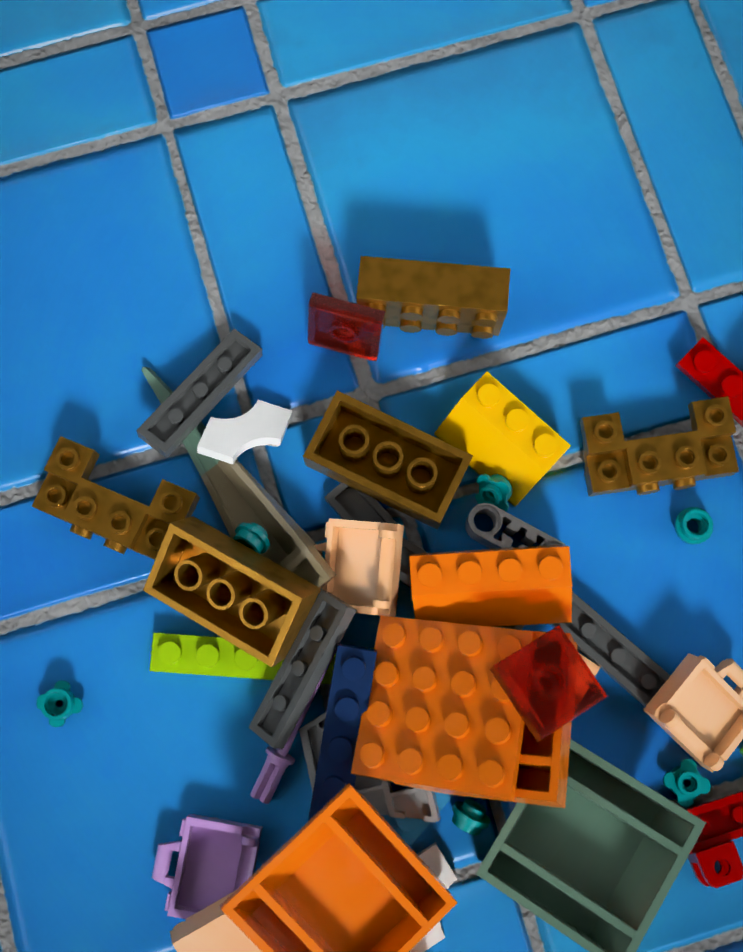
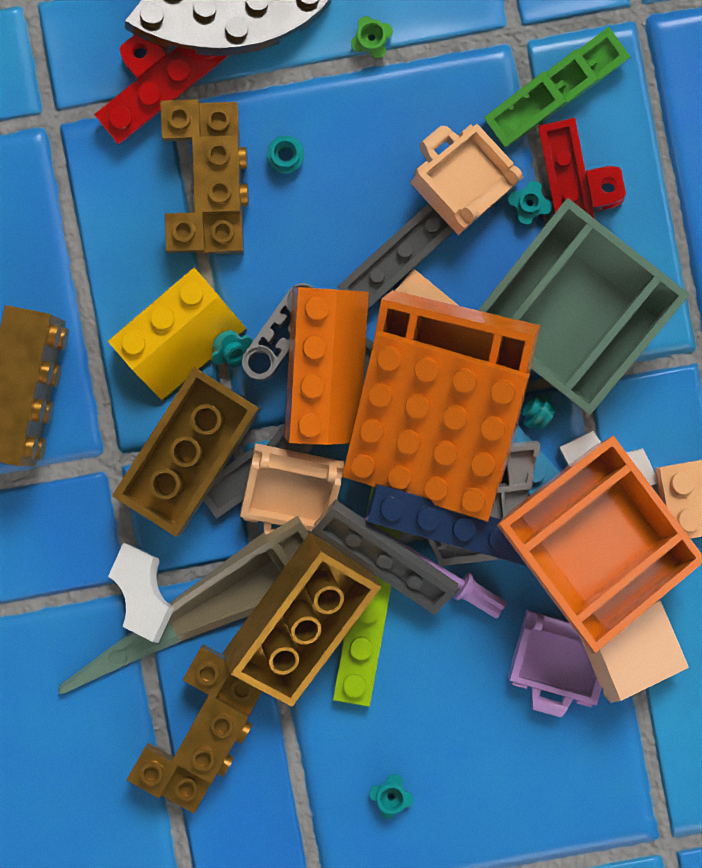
camera: 85 degrees left, 10 degrees up
dark grey plate [136,329,262,458] -> none
teal plate [233,522,270,554] -> none
clear red plate [308,292,385,361] -> none
clear red plate [490,625,608,742] -> none

